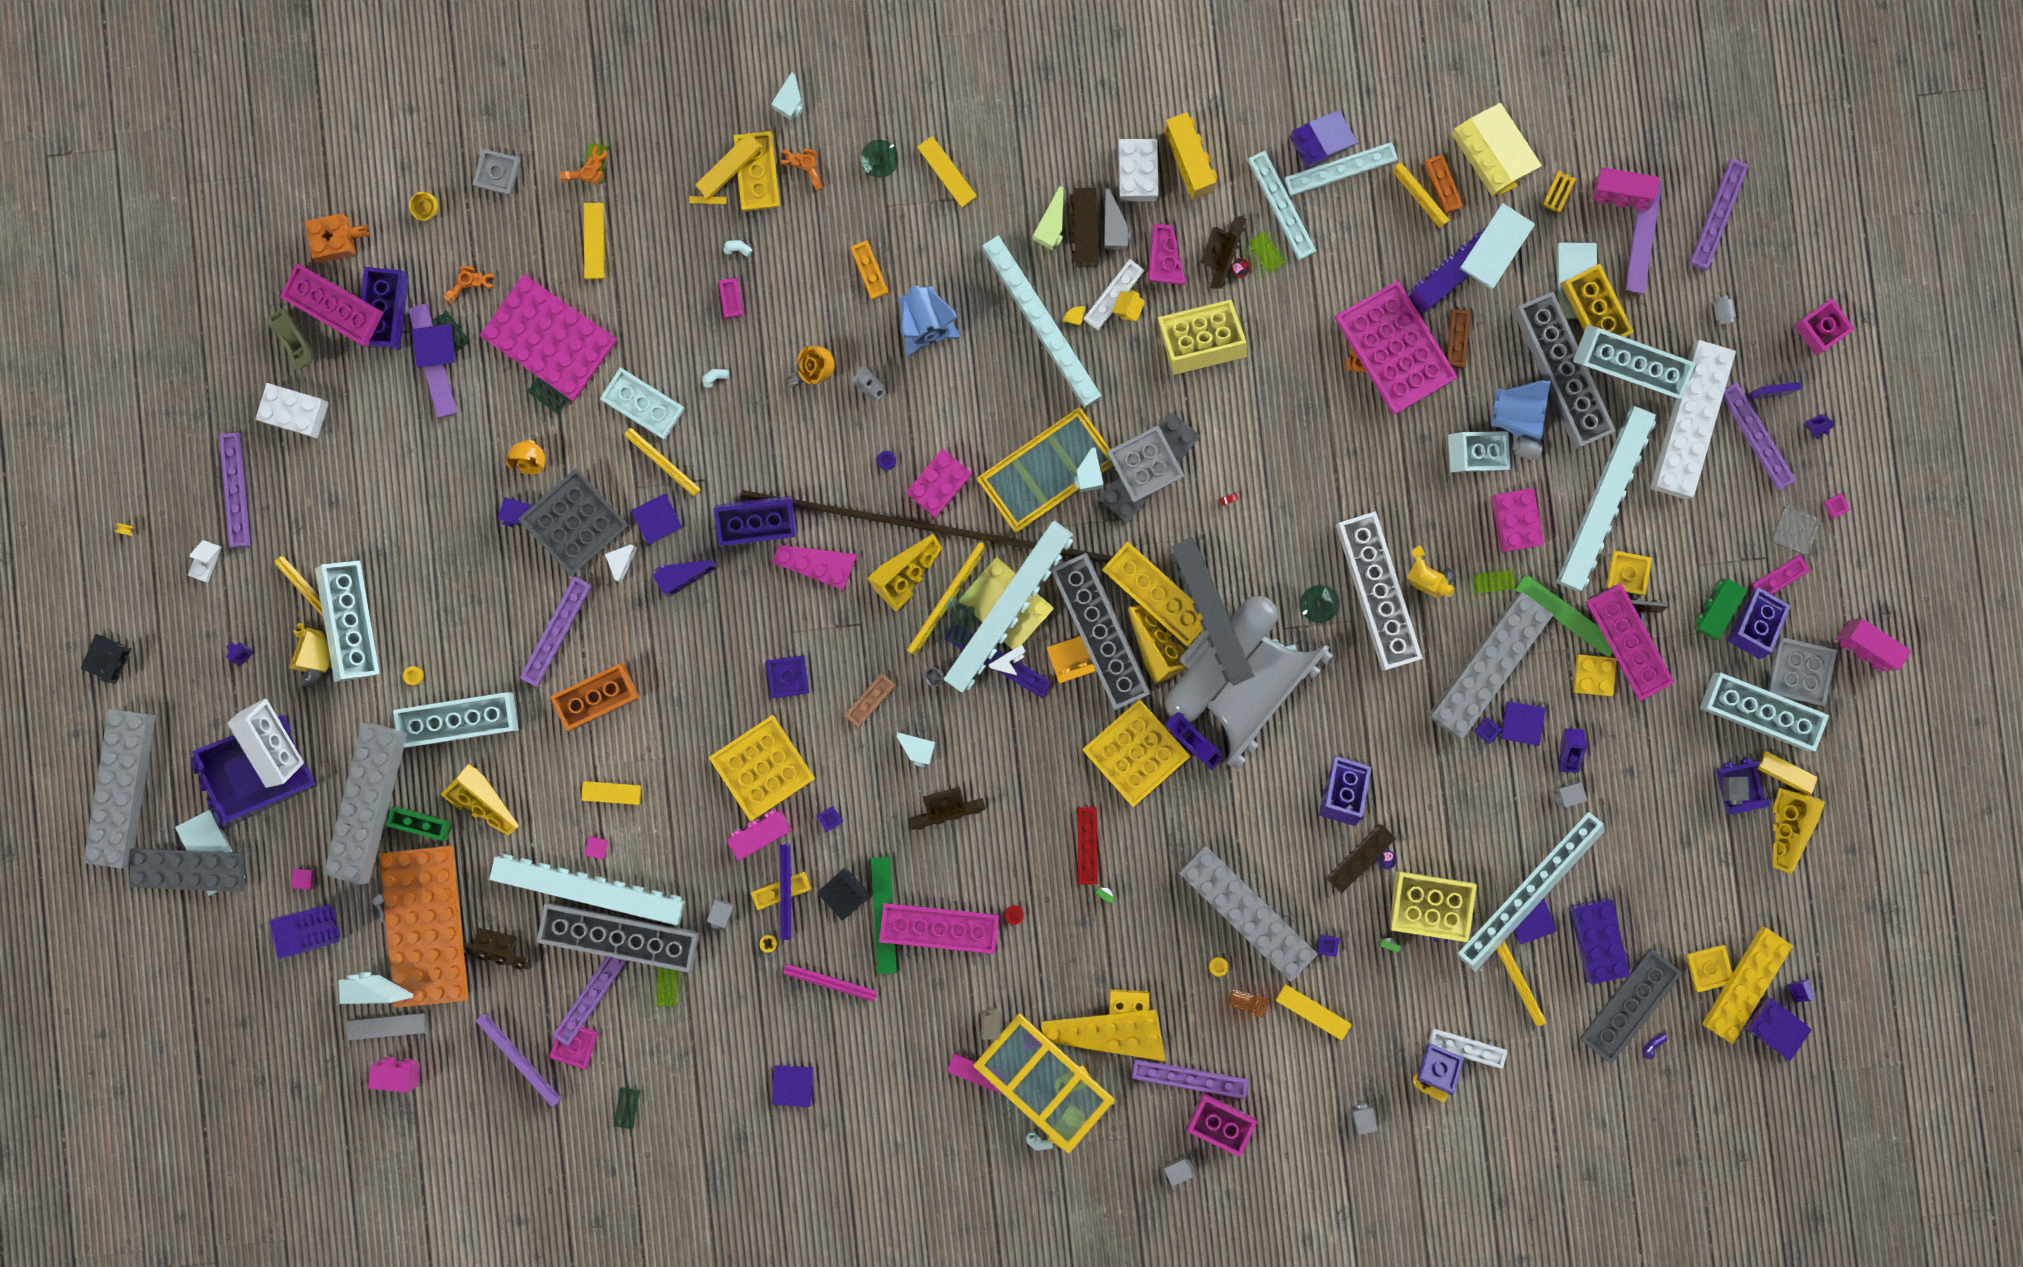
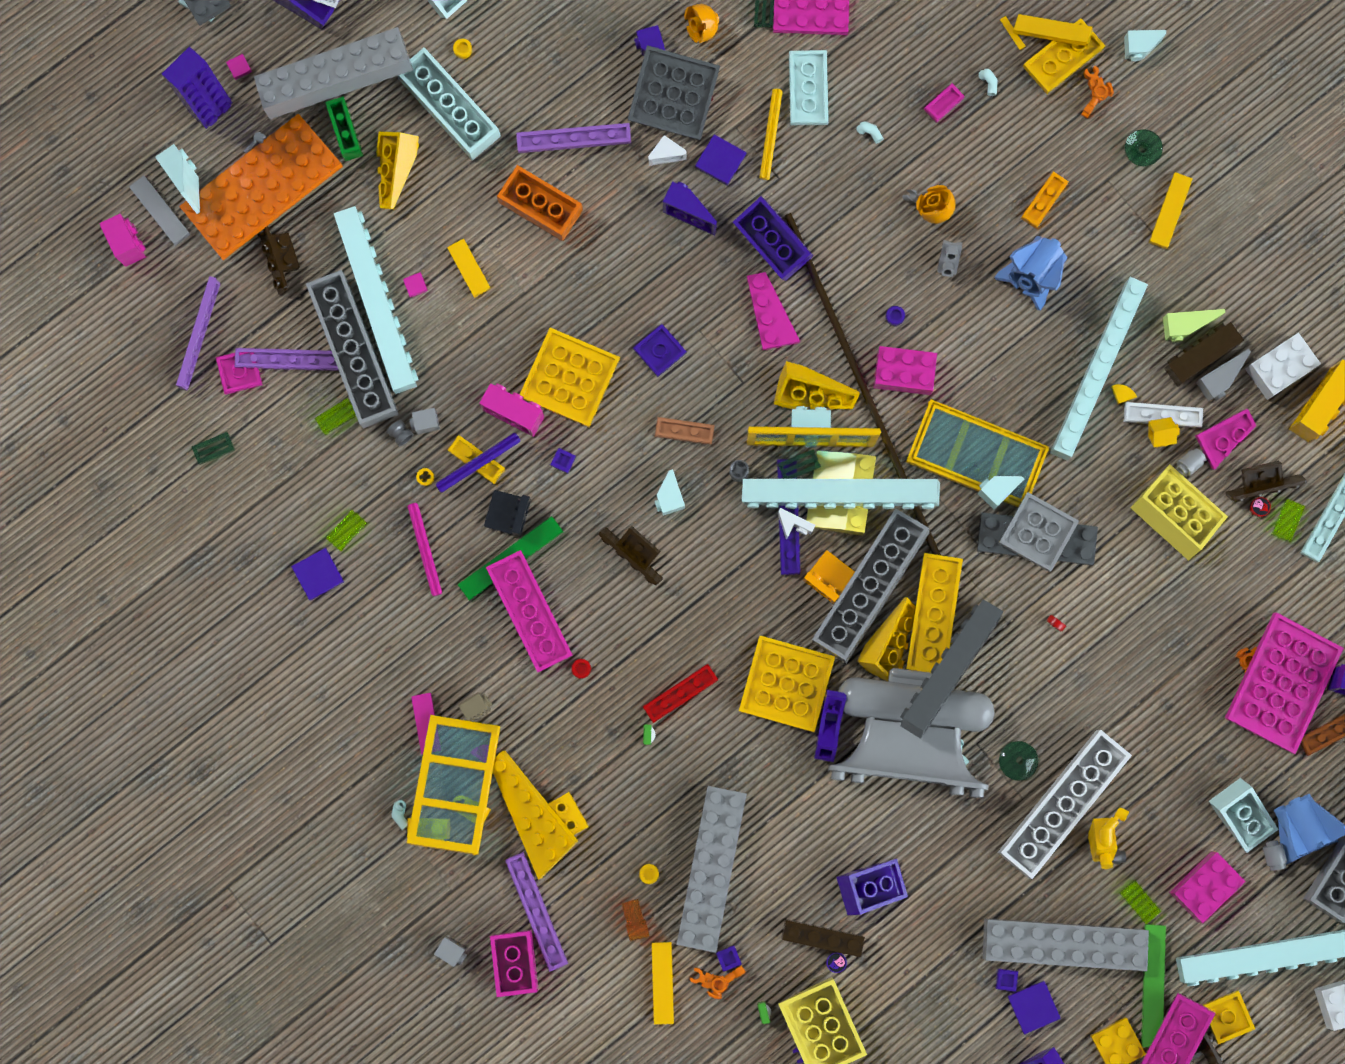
camera: 60 degrees right, 5 degrees down
none -> clear neon green tile [326,510,367,552]
none -> flat silver wheel [387,420,414,447]
none -> orange piece [690,965,746,999]
none -> light aqua brick [791,406,831,437]
none -> light grey brick [1177,448,1206,476]

